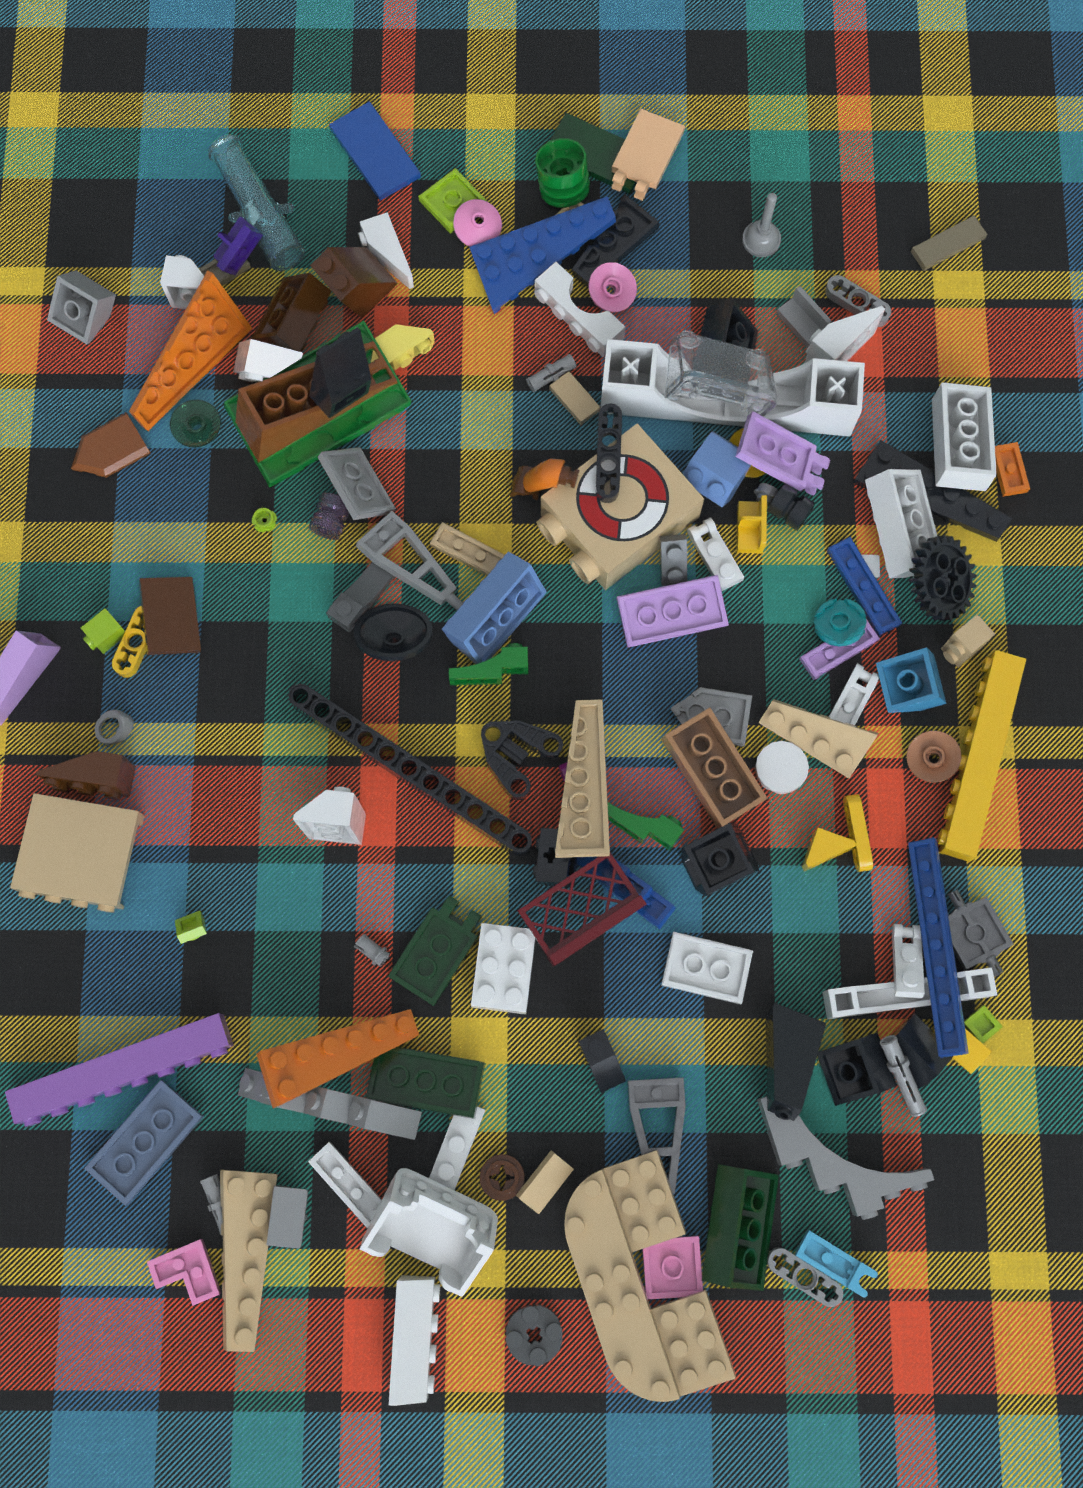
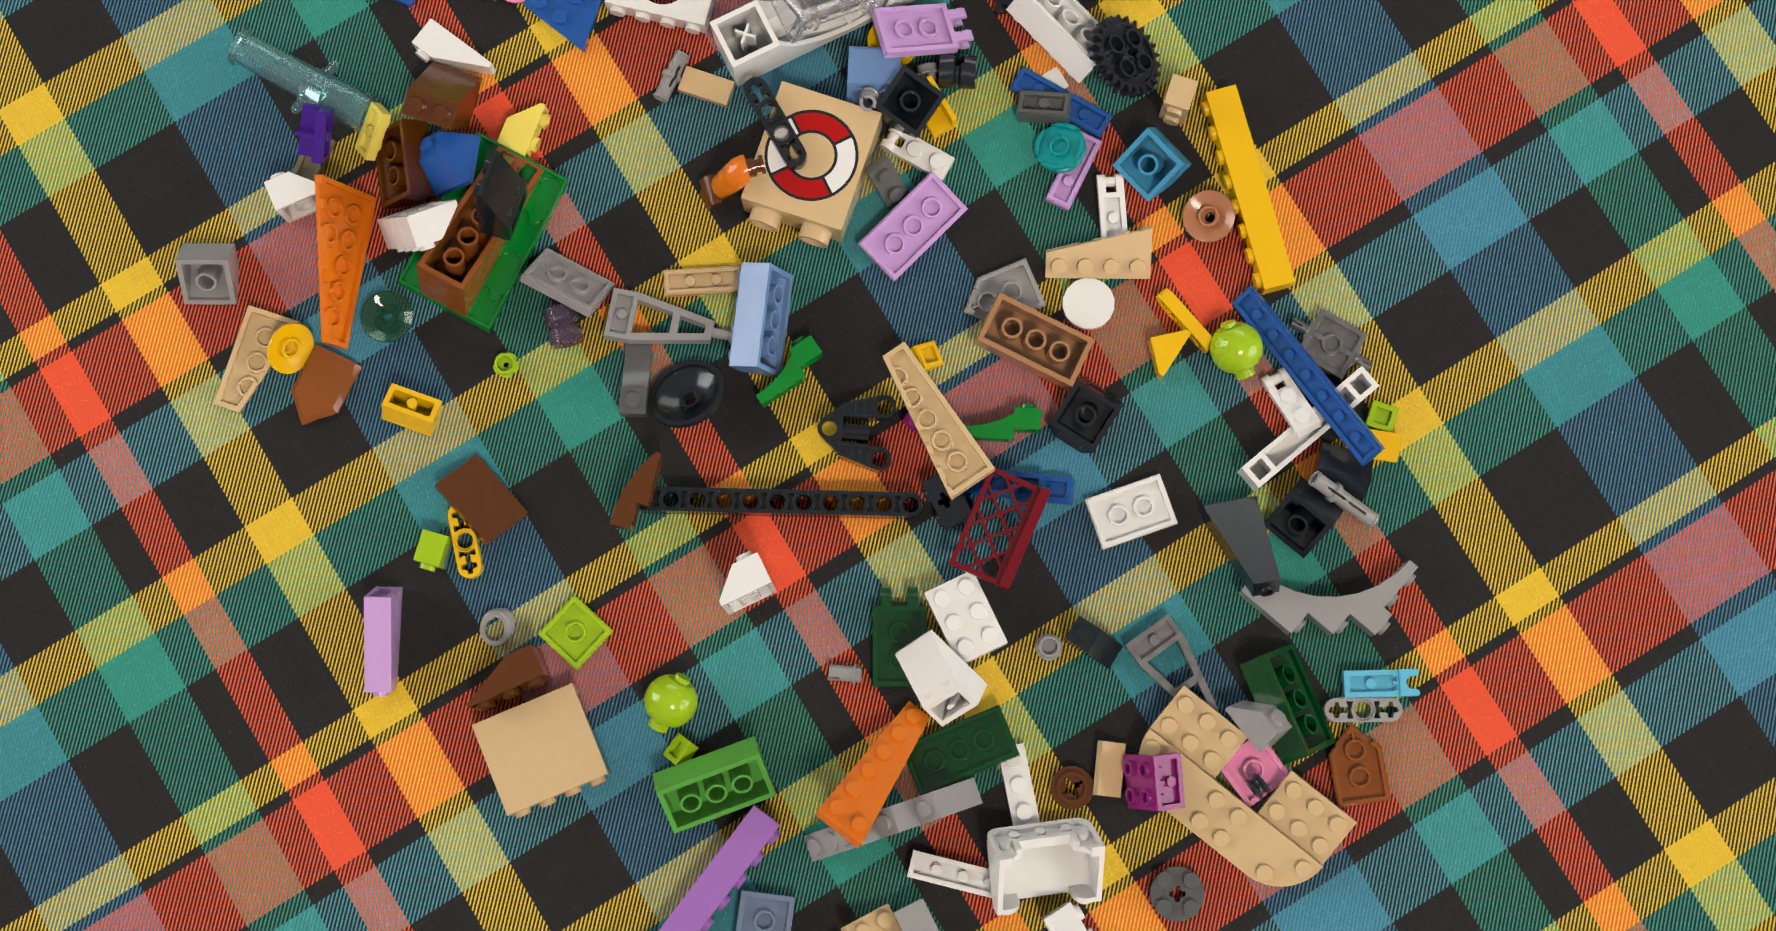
camera: 30 degrees left, 5 degrees up
none -> tan wing [214,305,300,414]
none -> yellow dish [267,323,314,374]
none -> light yellow plate [354,101,392,161]
none -> yellow brick [381,383,442,437]
none -> blue slope [419,131,481,197]
none -> lime tile [538,595,614,671]
none -> reddish brown slope [609,452,664,532]
none -> lime brick [644,672,698,733]
none -> bright green brick [652,736,777,834]
none -> light grey pin [859,87,880,112]
none -> black slope [875,64,946,138]
none -> white slope [895,630,988,727]
none -> yellow slope [910,340,944,372]
none -> dark grey slope [1016,90,1072,124]
none -> light grey plate [1035,634,1062,661]
none -> magenta bracket [1123,752,1185,811]
none -> lime brick [1210,319,1263,380]
none -> light grey slope [1225,700,1292,752]
none -> black bush [1245,772,1271,800]
none -> dark orange tile [1328,724,1391,808]

